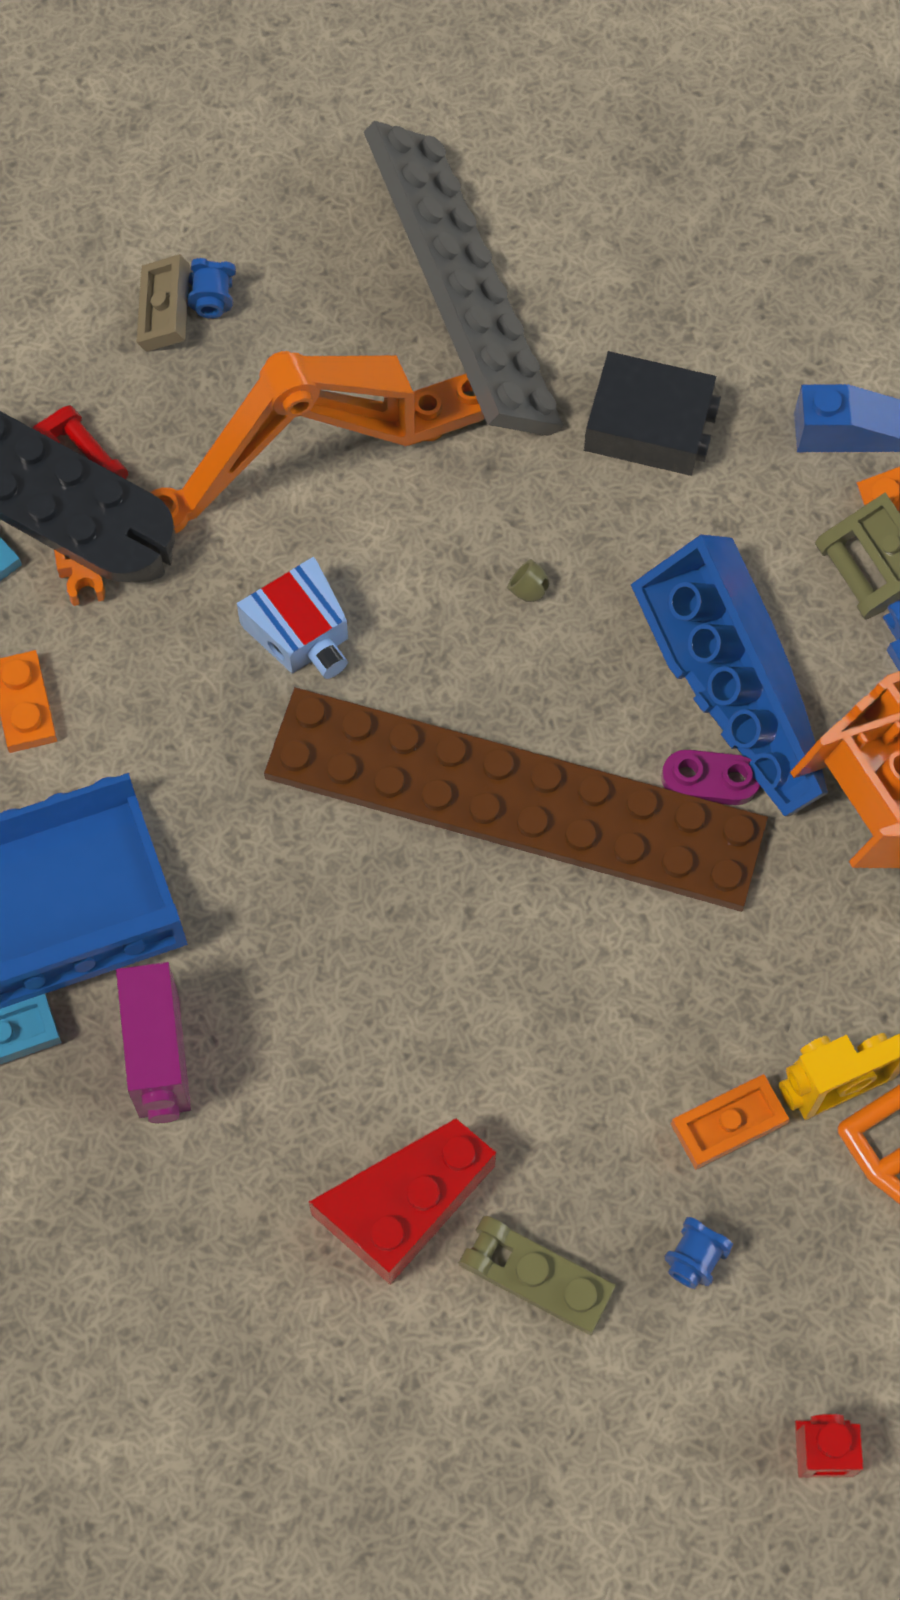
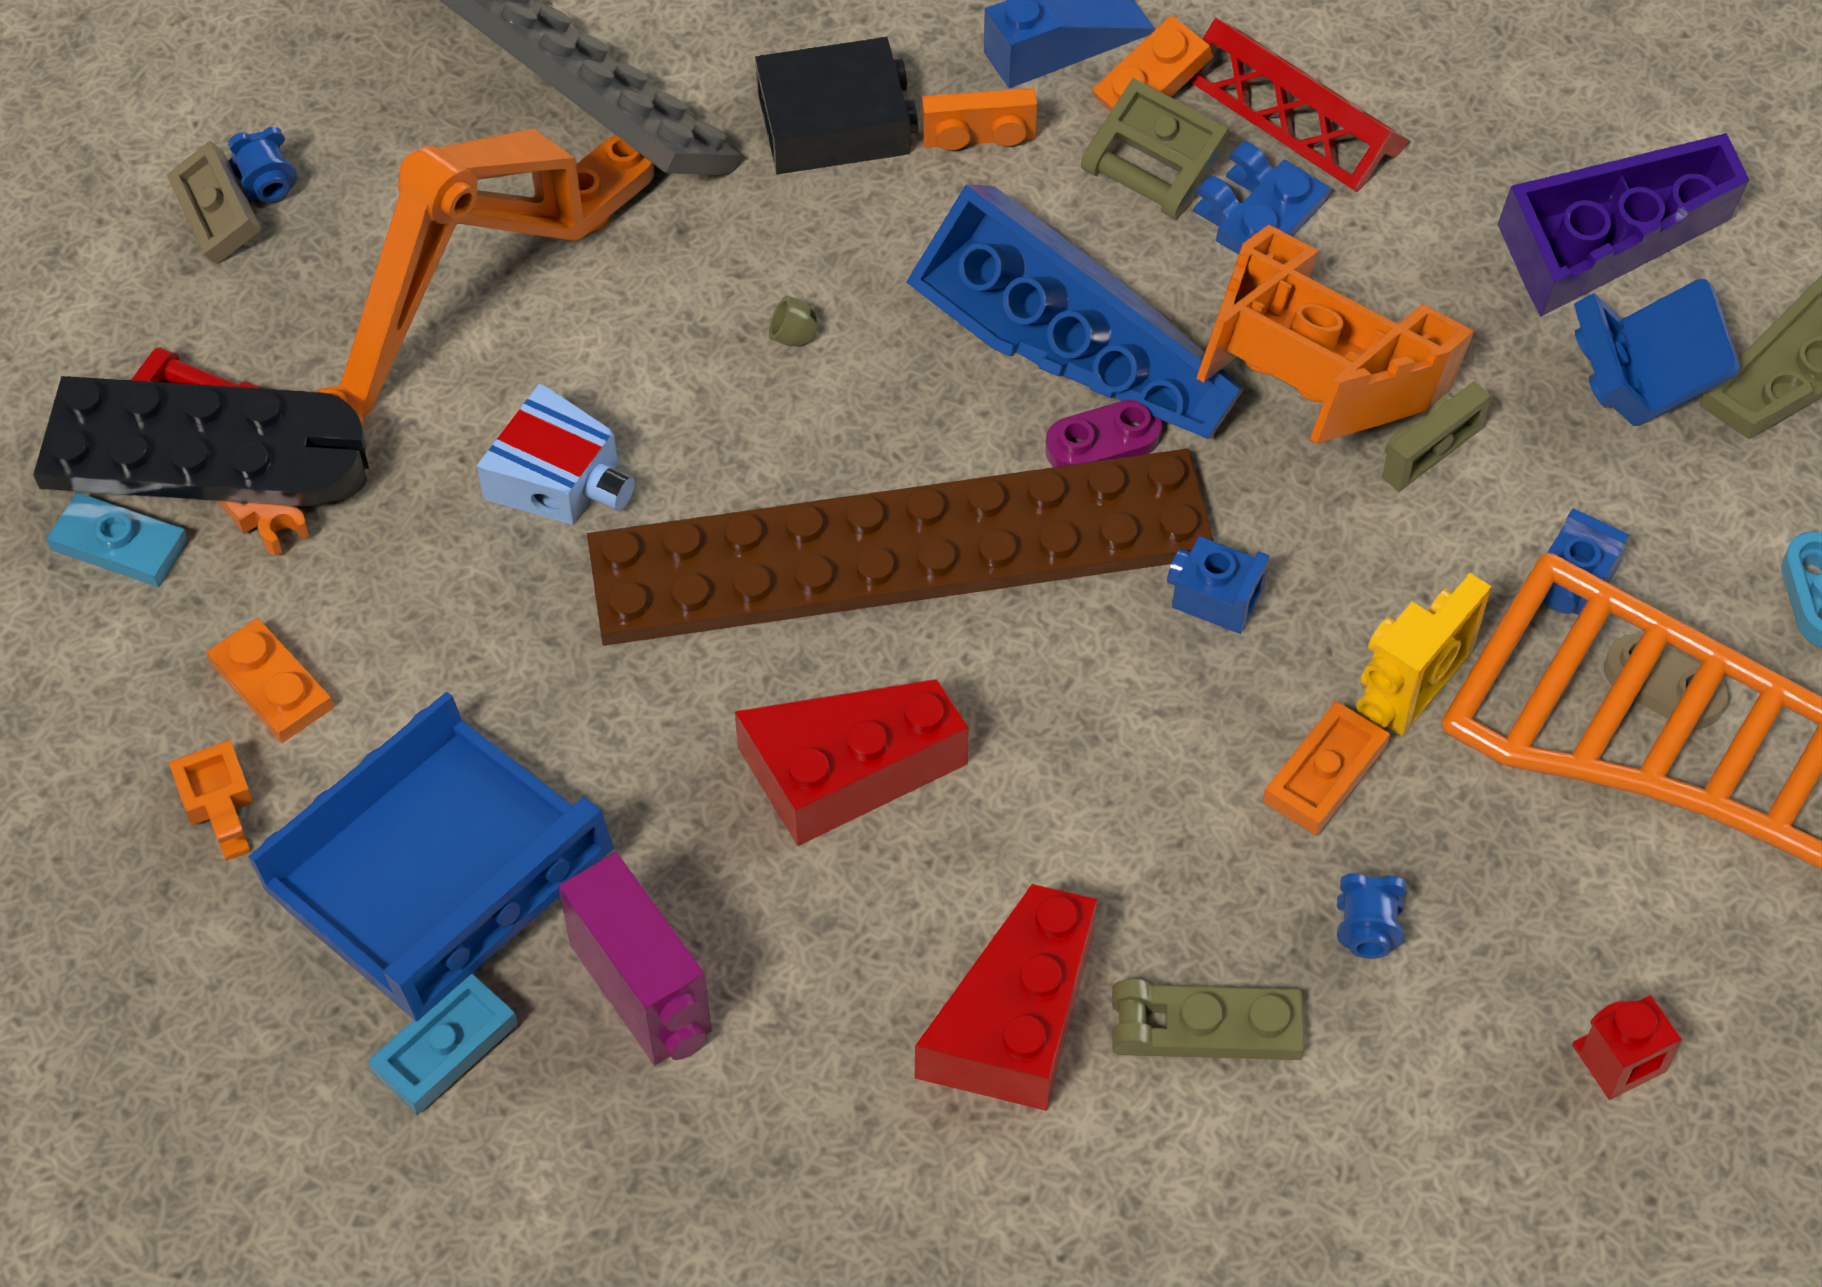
camera: 25 degrees left, 10 degrees down
none -> red wedge [735,679,969,846]
none -> orange plate [922,88,1037,150]
none -> blue brick [1167,536,1270,634]

